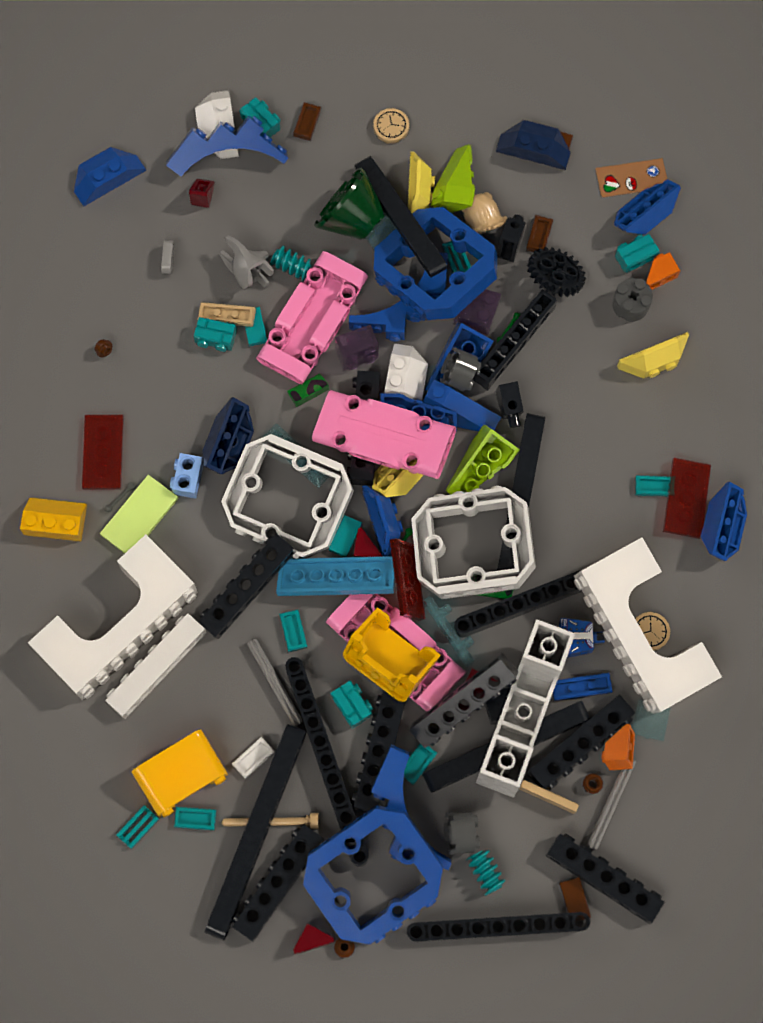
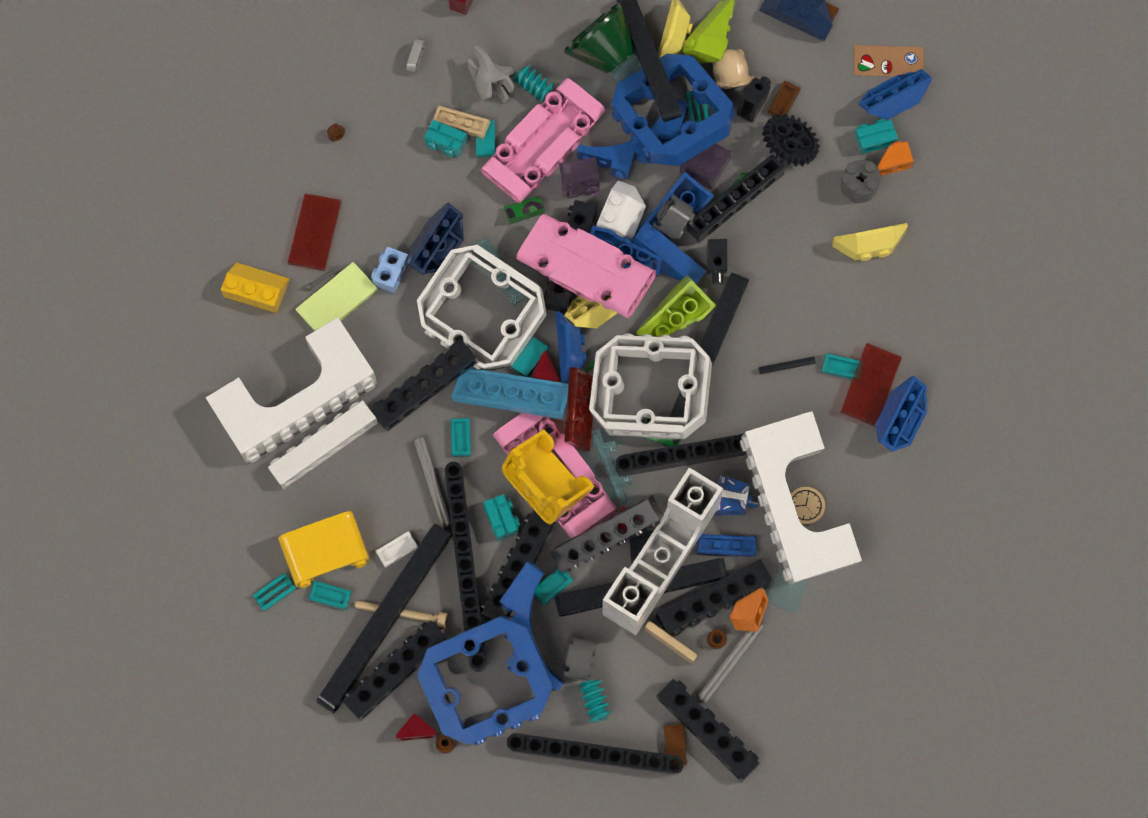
camera: 15 degrees right, 0 degrees up
none -> black bar [758,356,816,375]

